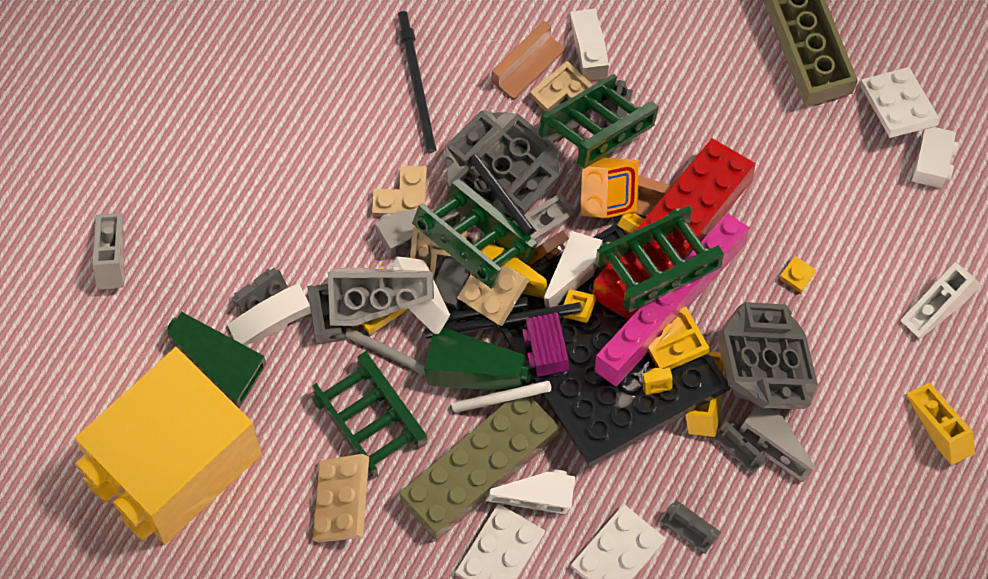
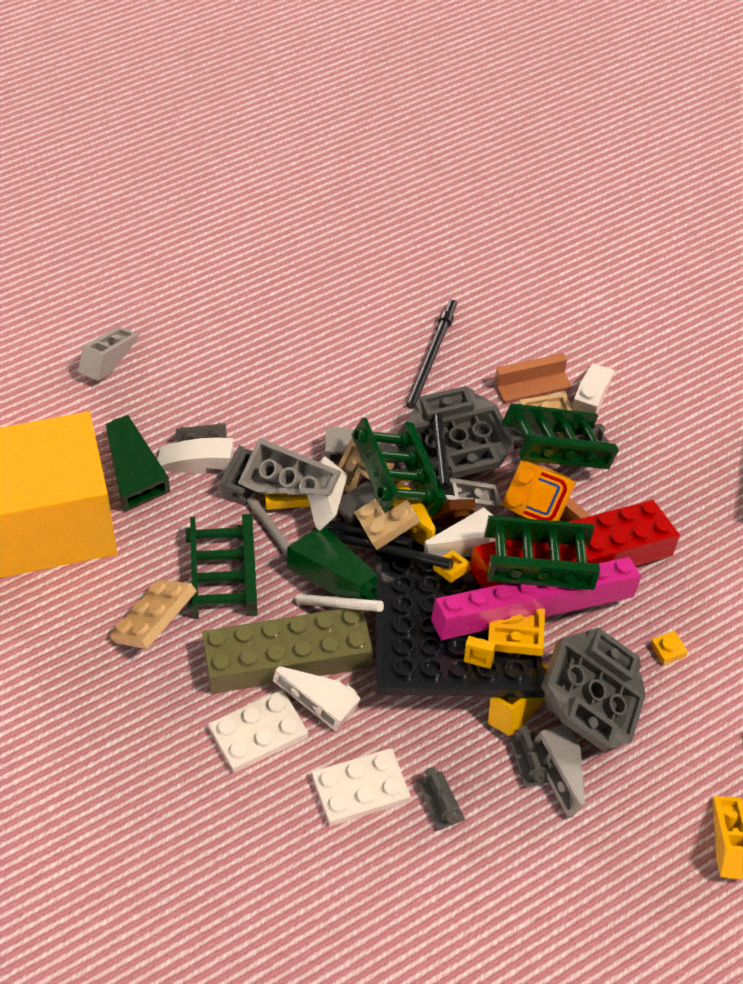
camera: 30 degrees right, 15 degrees down
tan plate [372,166,427,217] -> none
magenta brick [522,313,569,377] -> none

